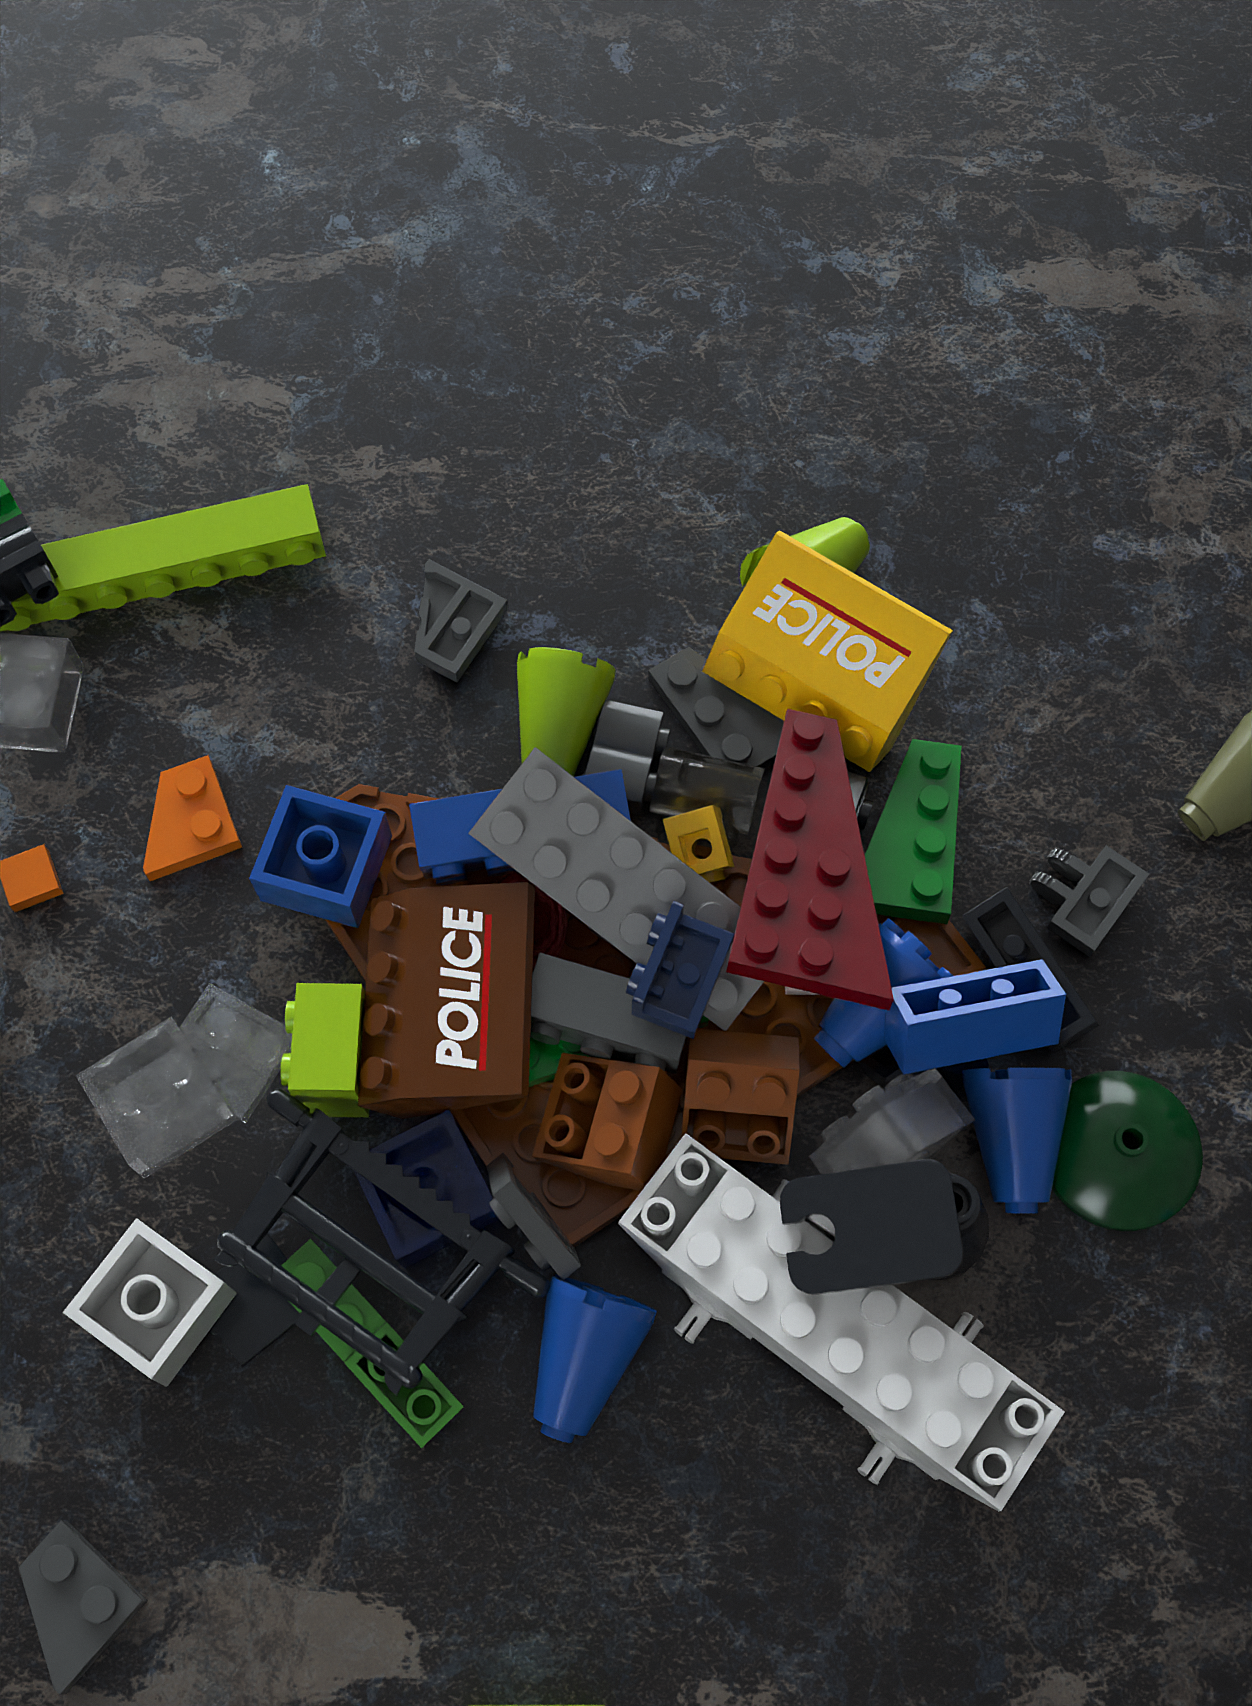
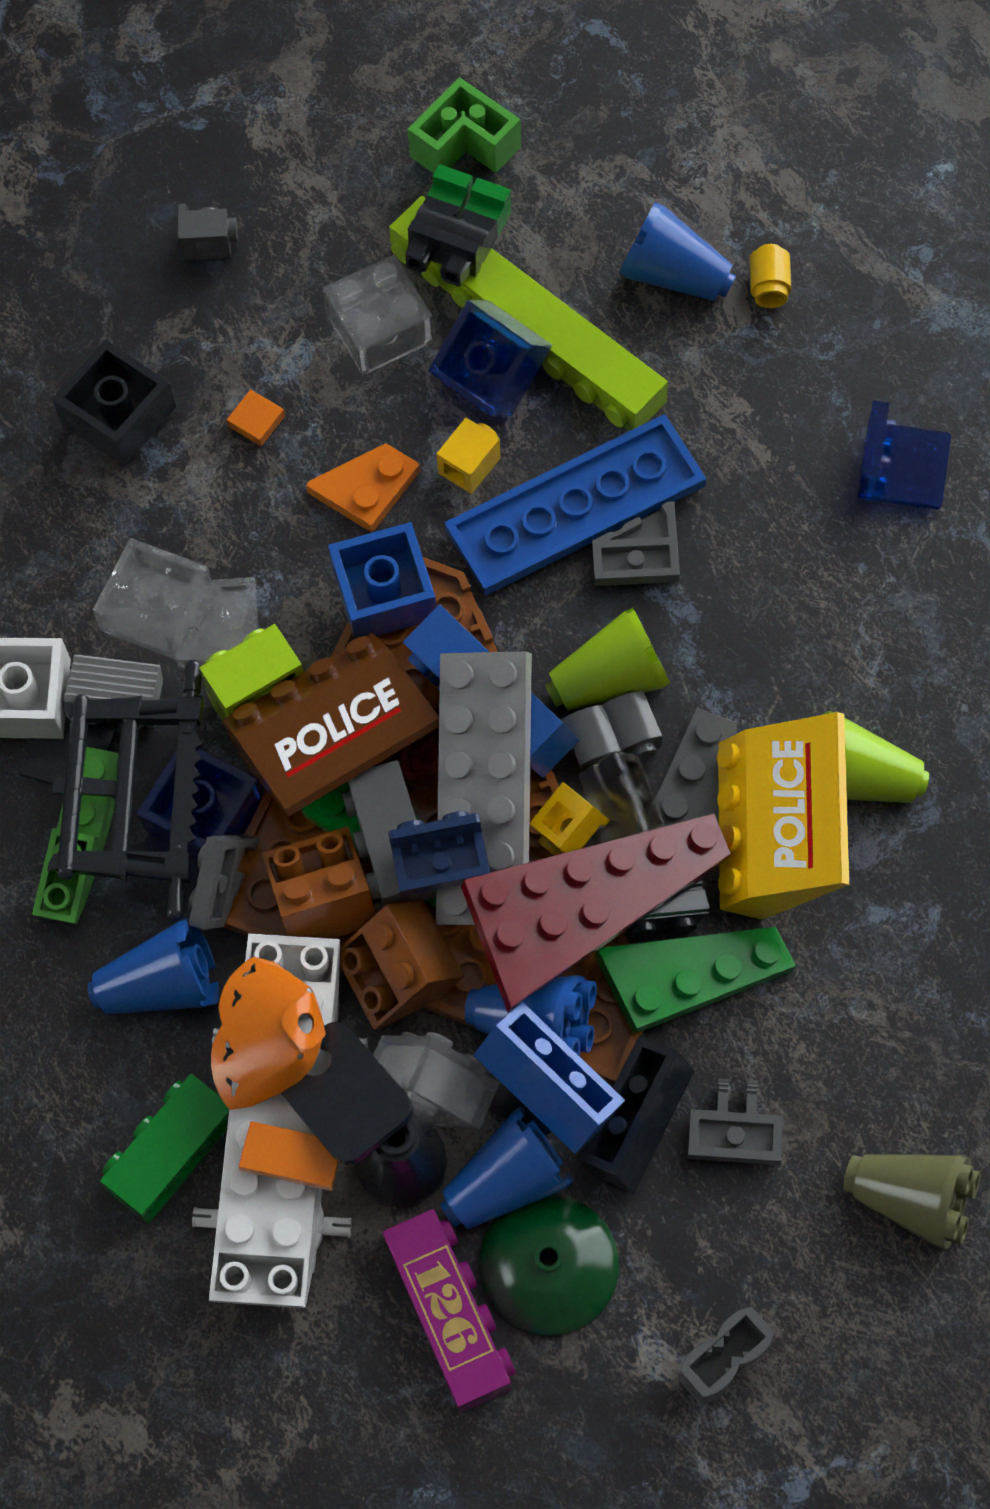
camera: 60 degrees right, 0 degrees up
none -> light grey brick [64,654,163,729]
none -> green brick [100,1074,229,1225]
none -> orange piece [211,957,326,1110]
none -> orange tile [238,1121,339,1191]
none -> magenta brick [382,1209,516,1414]
none -> clear blue brick [428,300,553,417]
none -> yellow brick [436,417,501,494]
none -> blue plate [444,414,707,596]
none -> blue cone [619,202,736,301]
none -> yellow brick [749,244,791,308]
none -> clear blue bracket [857,400,951,510]

